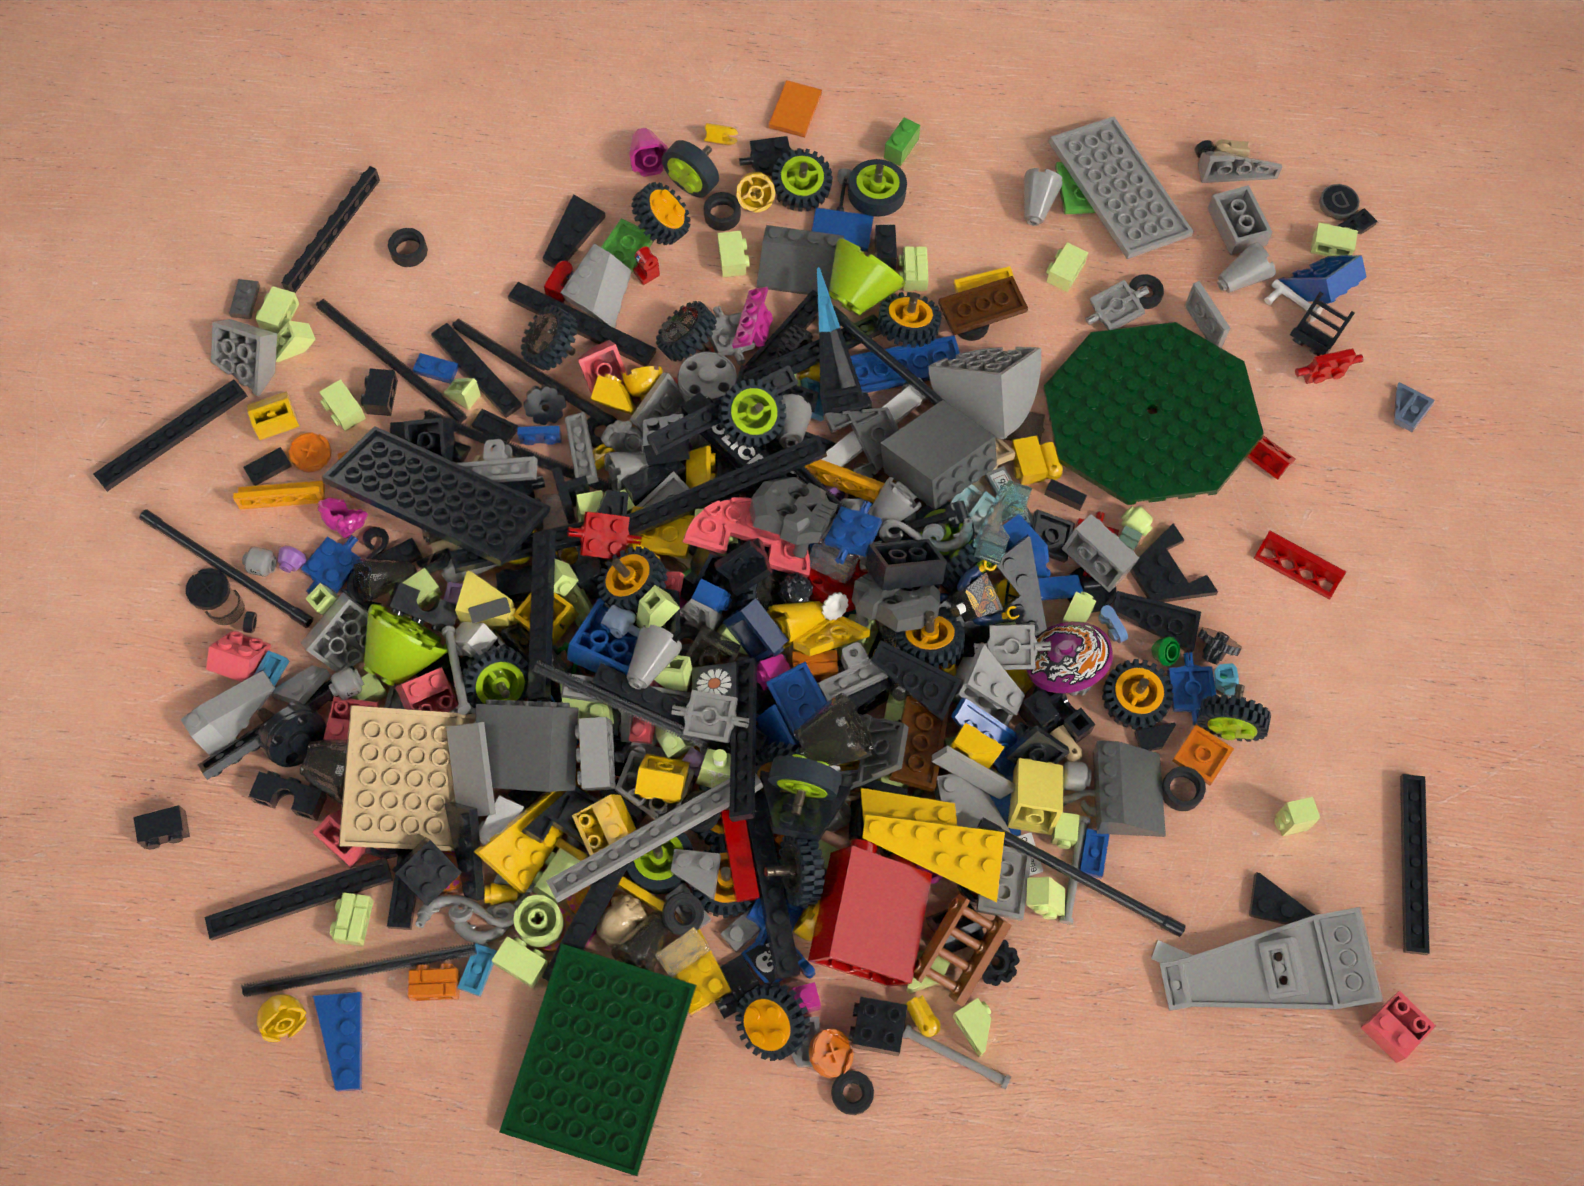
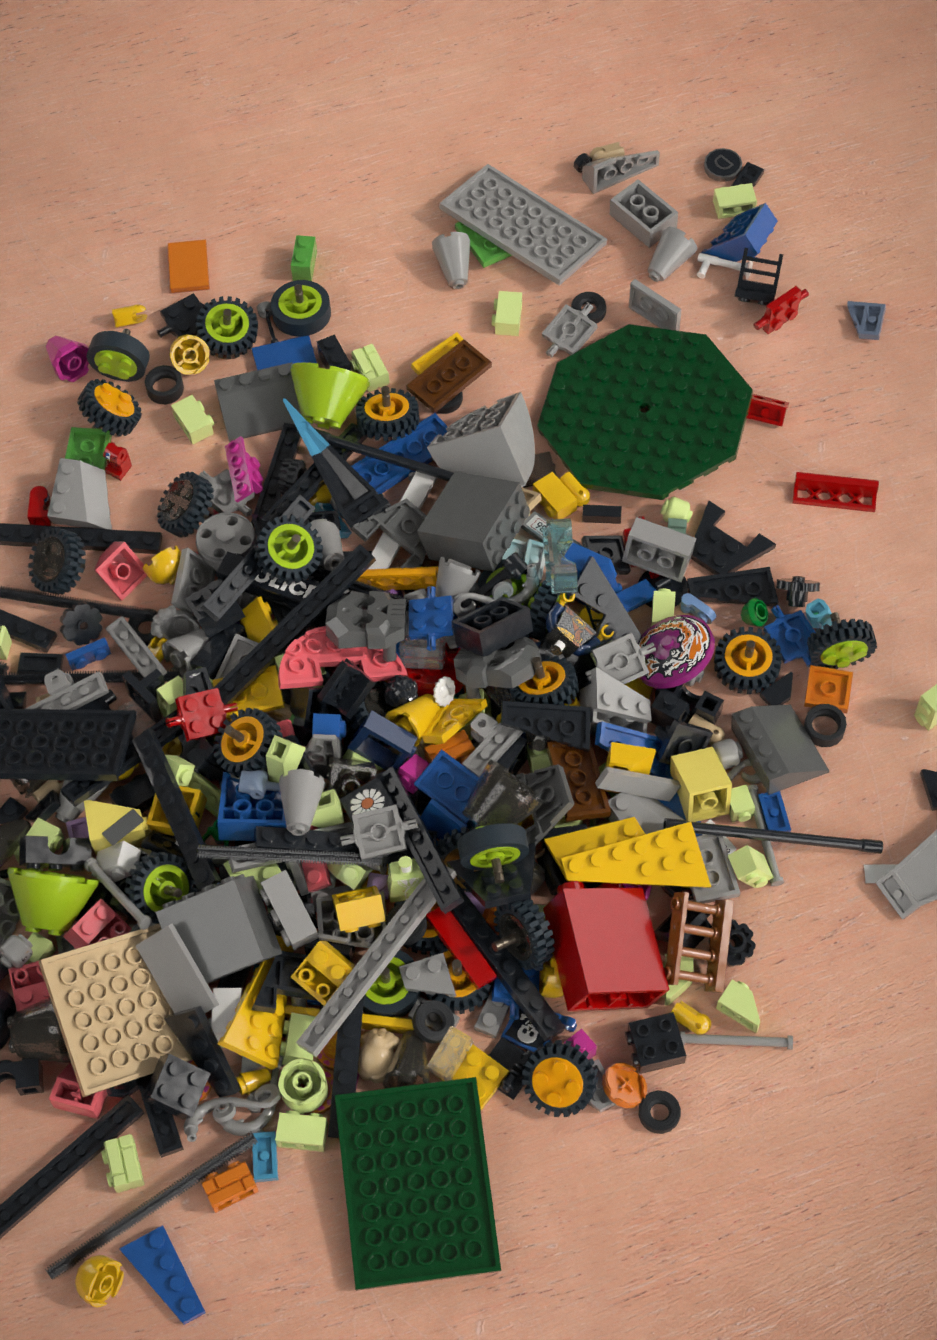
camera: 20 degrees left, 5 degrees down
black wing [543,194,606,268] -> none
yellow slope [591,374,637,415] -> none

